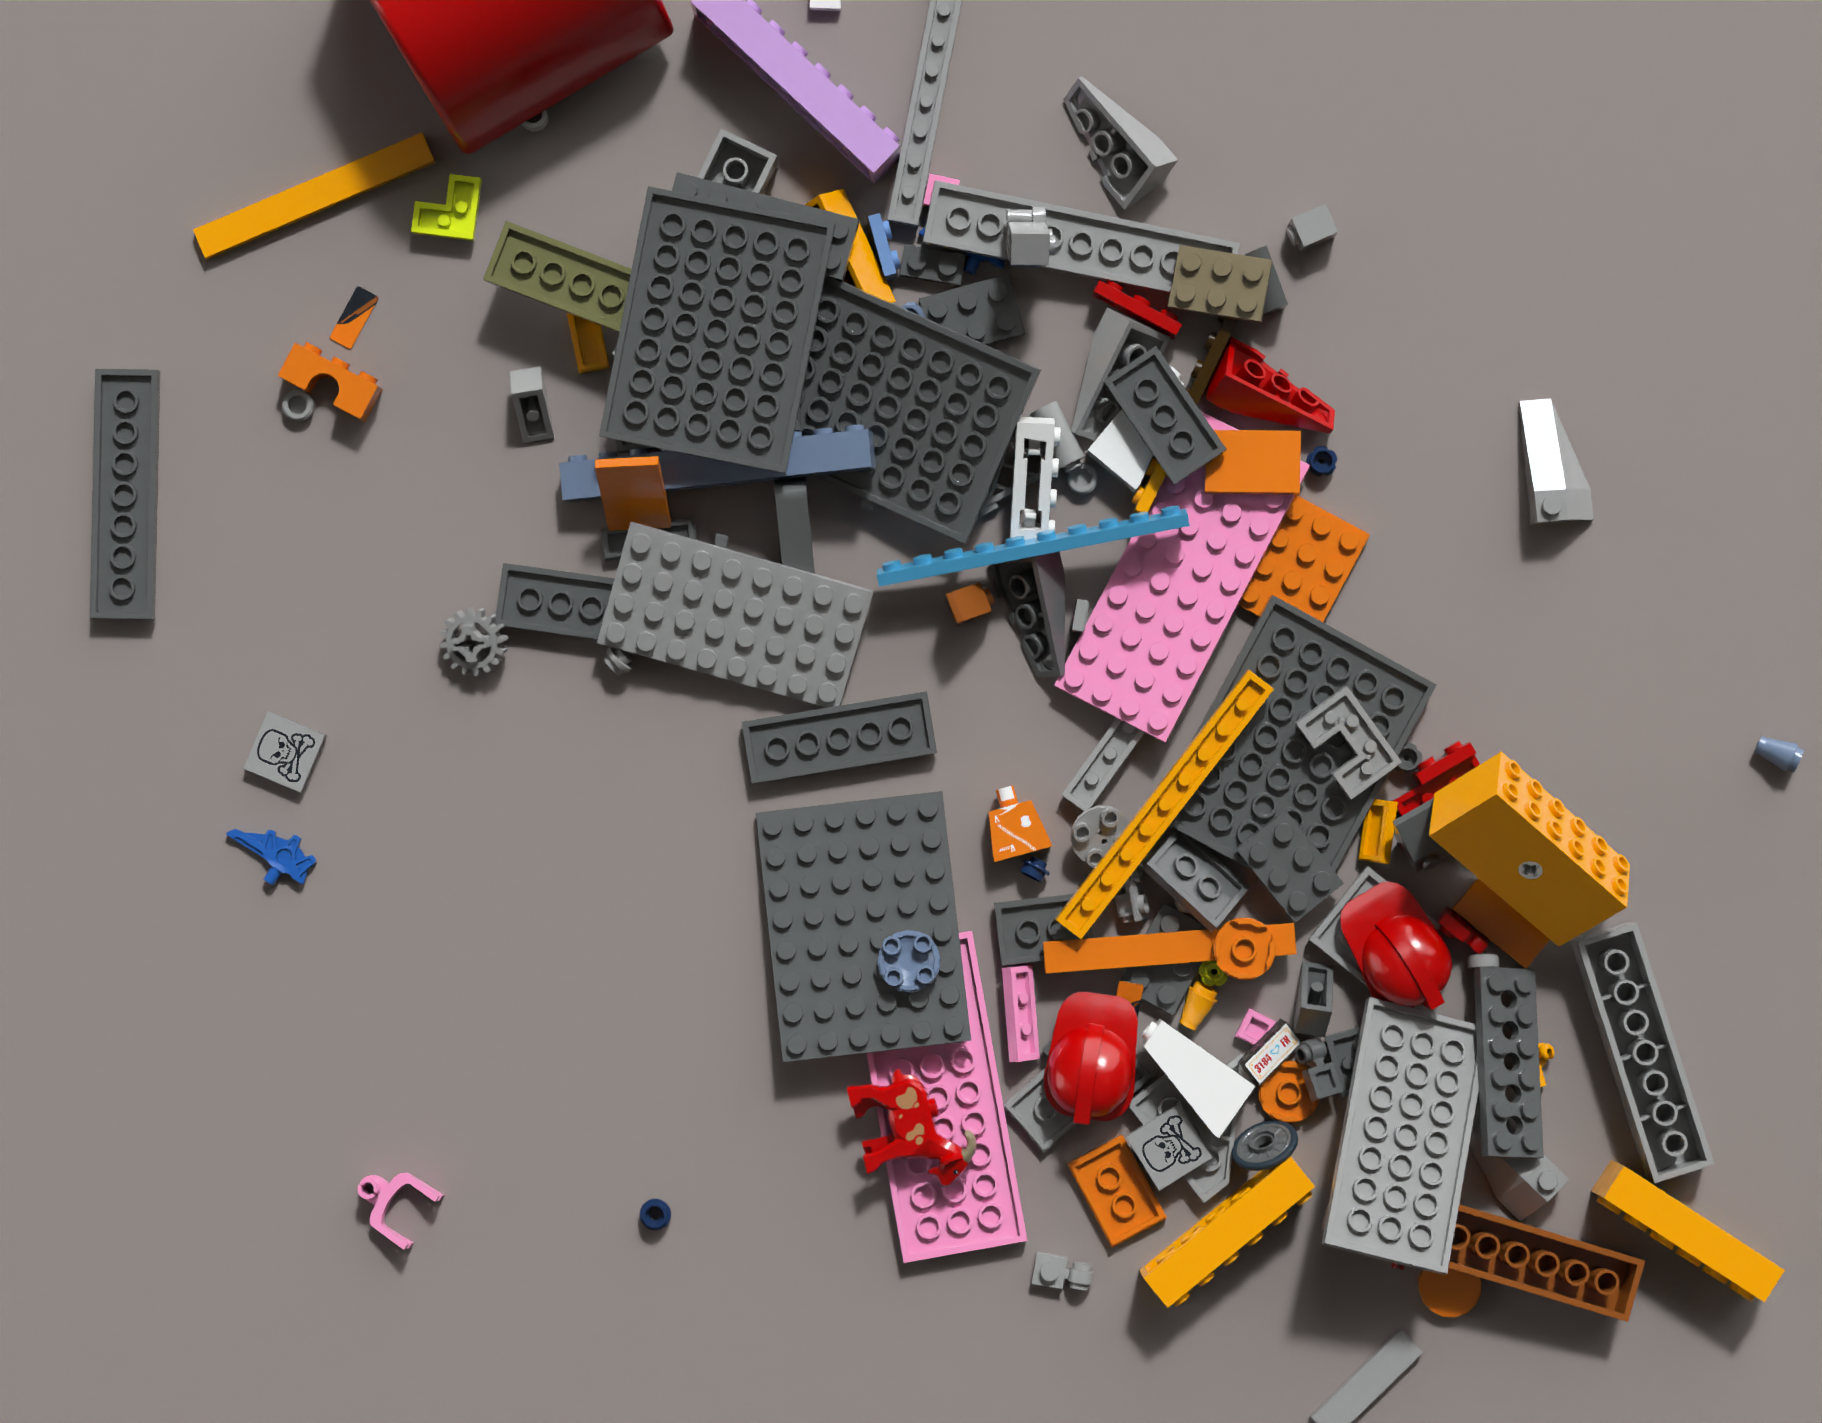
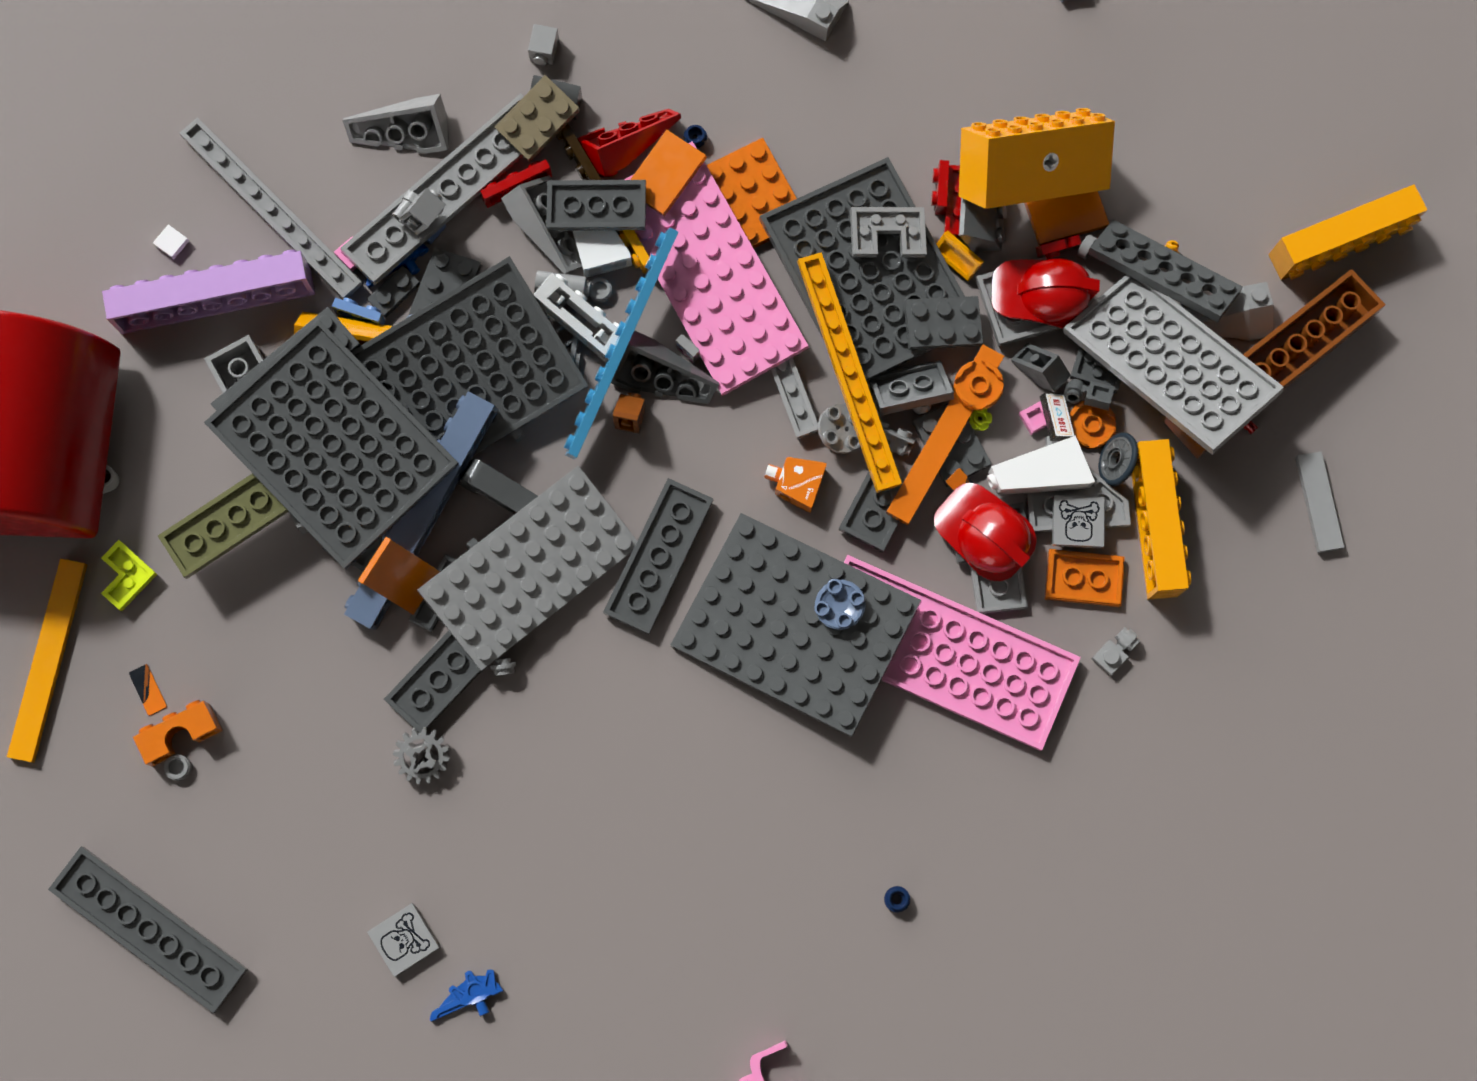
camera: 55 degrees left, 10 degrees down
light grey slope [510,366,554,443] -> none
light orange tile [567,313,610,374] -> none
red animal [847,1069,977,1186] -> none
bright pink plate [1002,965,1040,1062] -> none
dark blue plate [1020,856,1050,883] -> none
light orange cone [1179,981,1218,1030] -> none
dark grey plate [1395,742,1422,773] -> none
orange tile [1418,1268,1481,1317] -> none
light grey brick [1570,922,1715,1183] -> none

